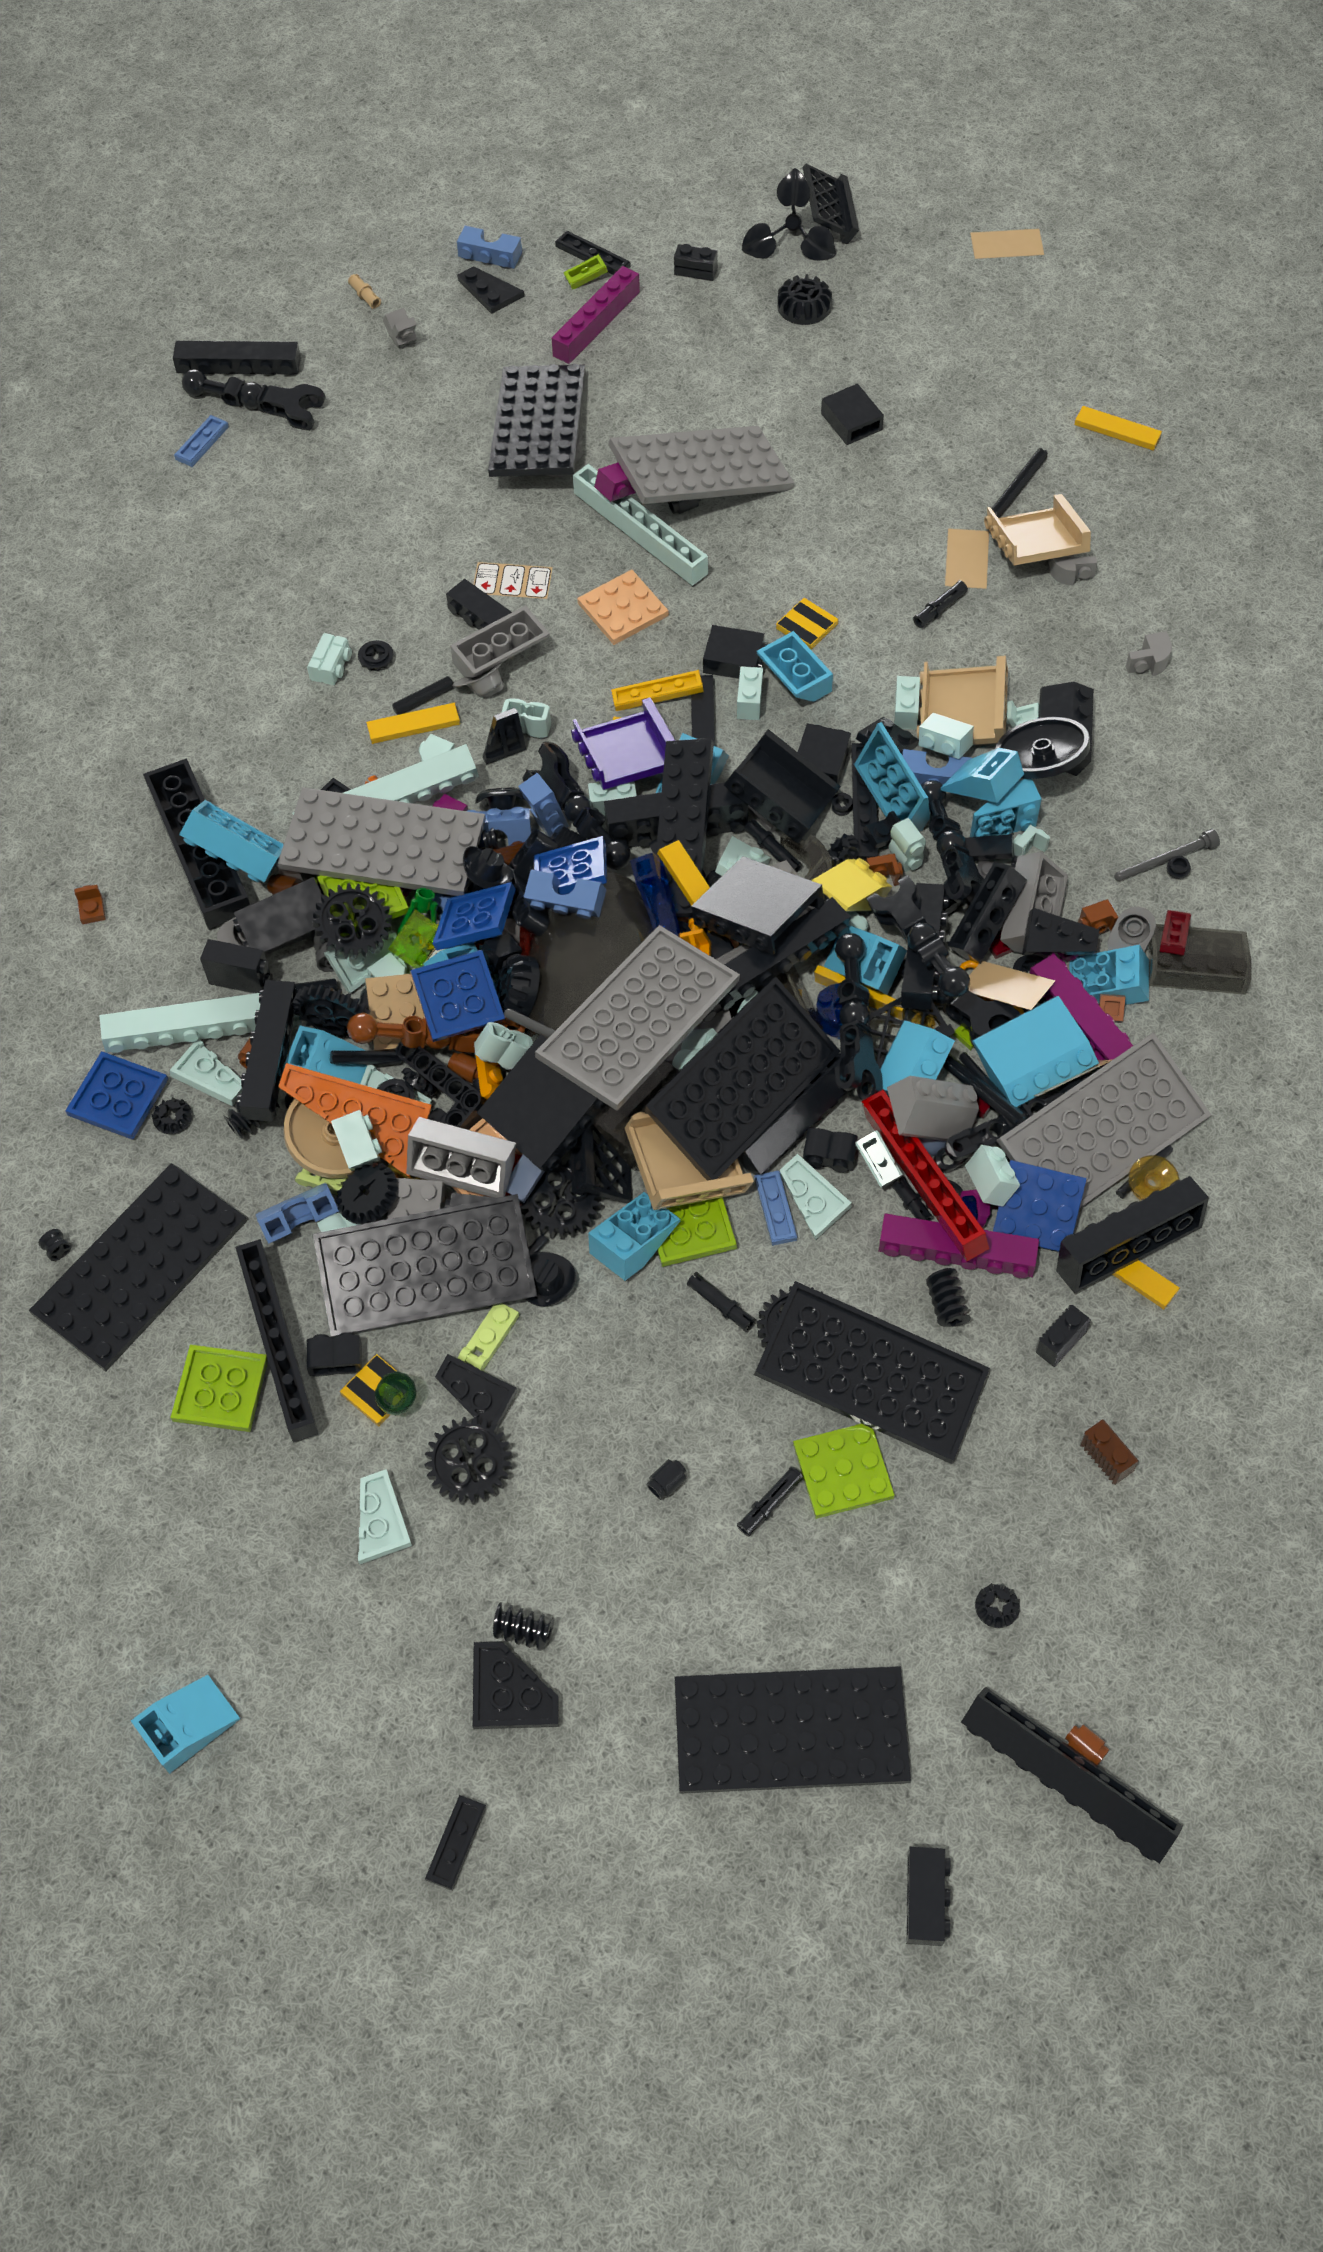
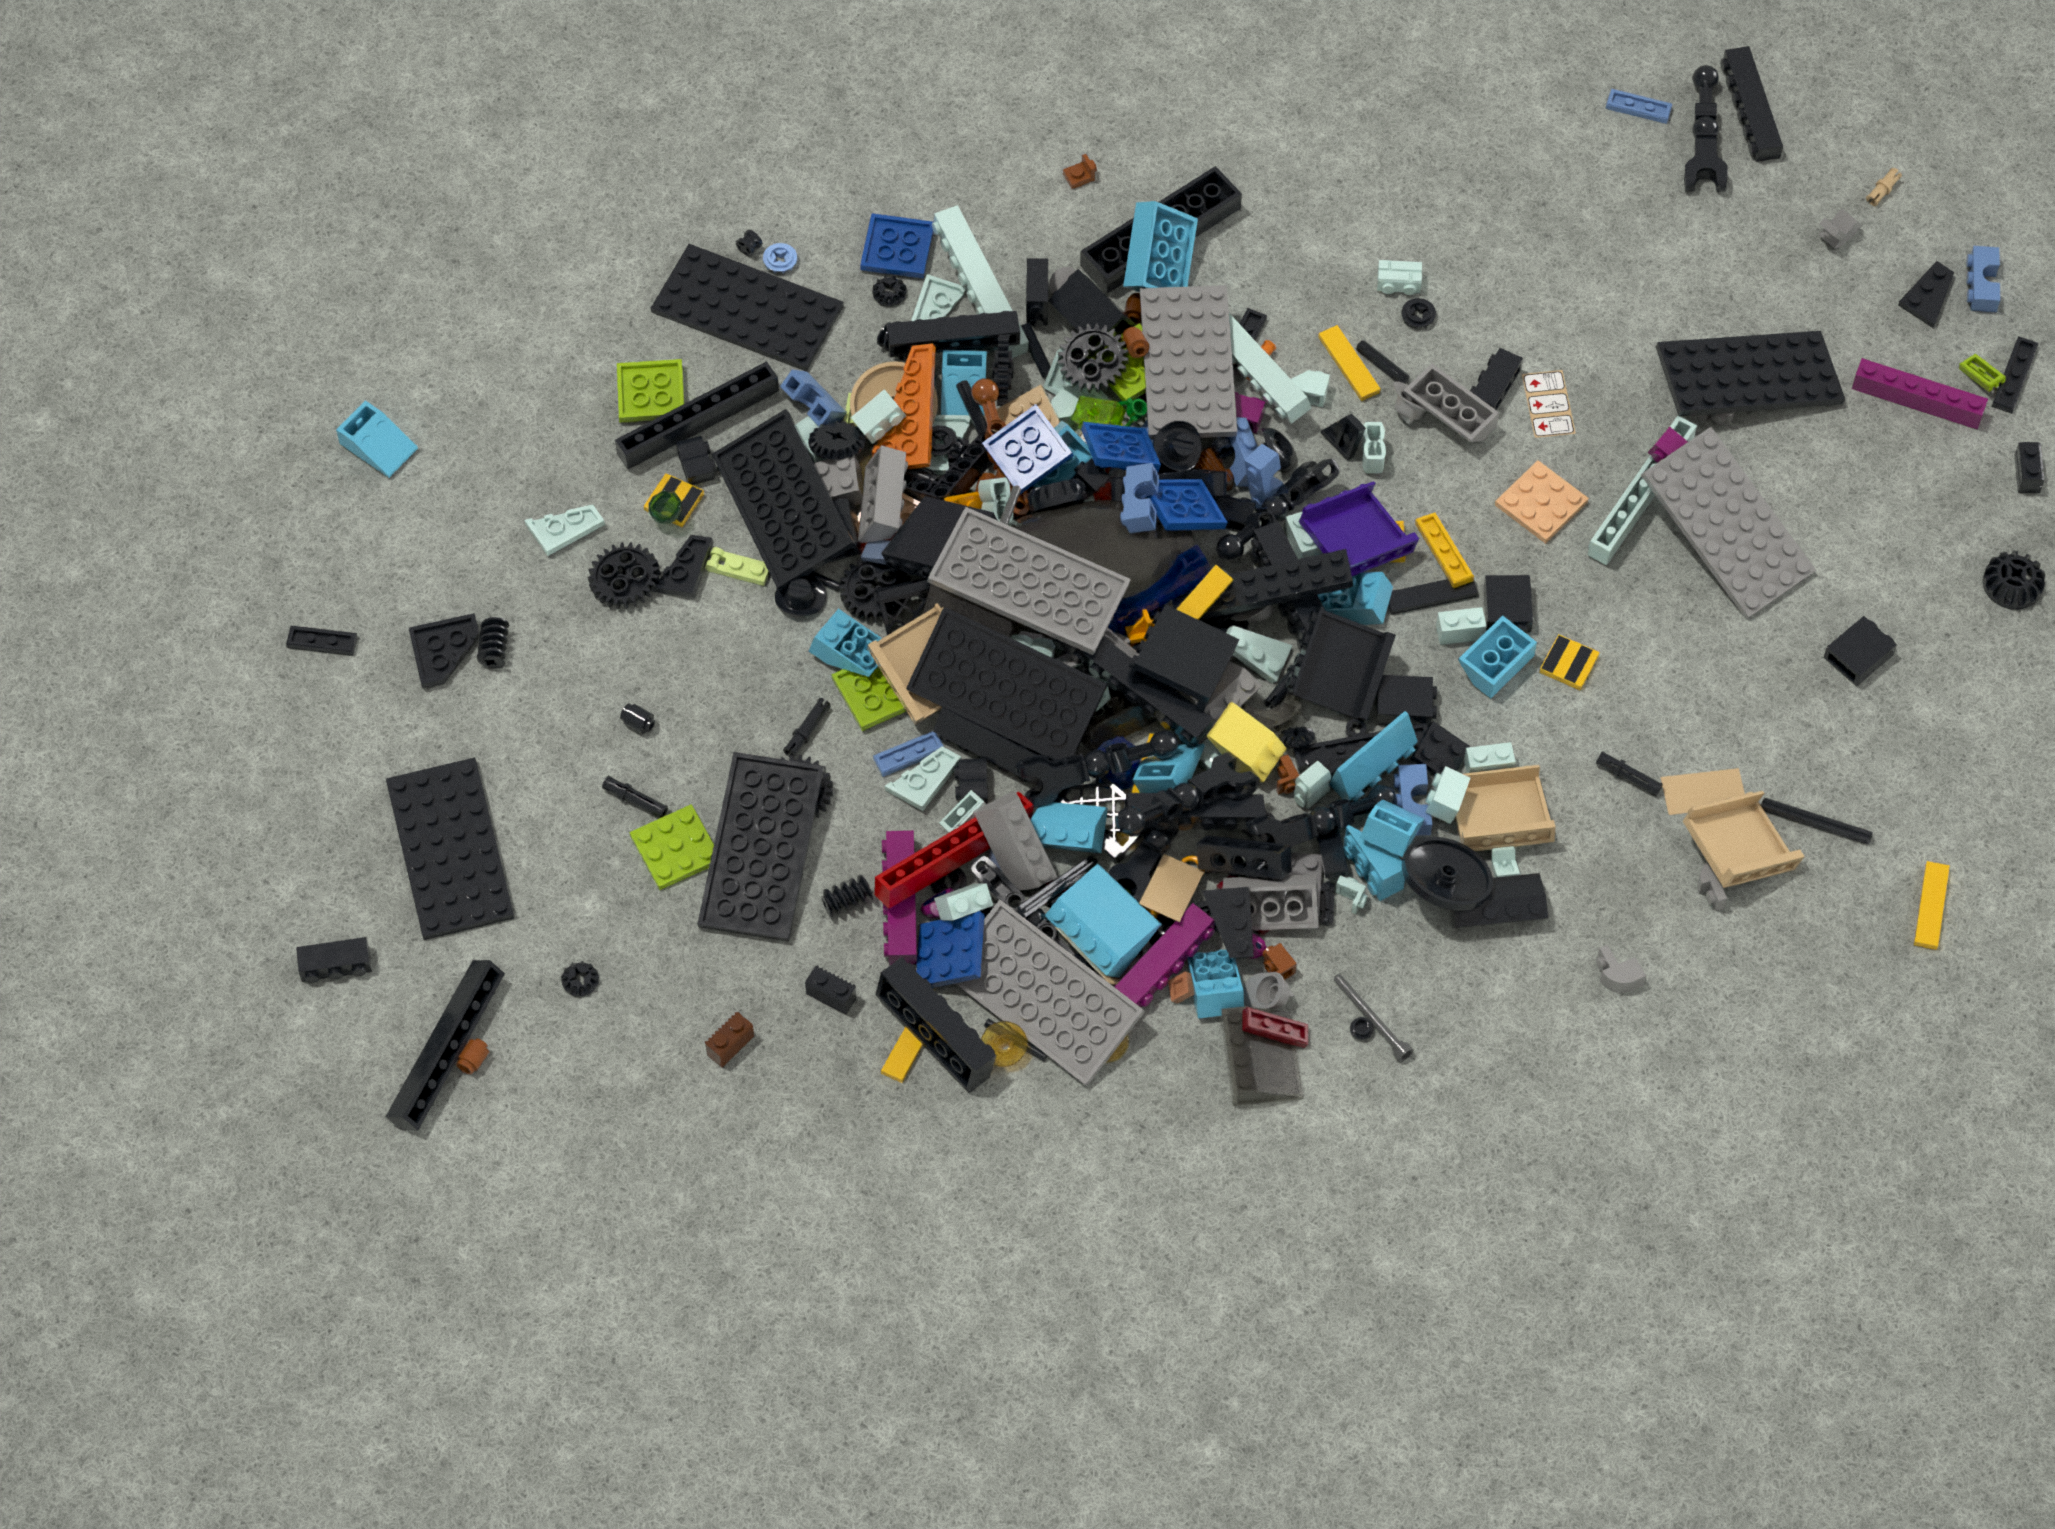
camera: 75 degrees right, 0 degrees up
none -> light blue gear [763,243,797,274]
none -> dark orange brick [1122,327,1149,358]

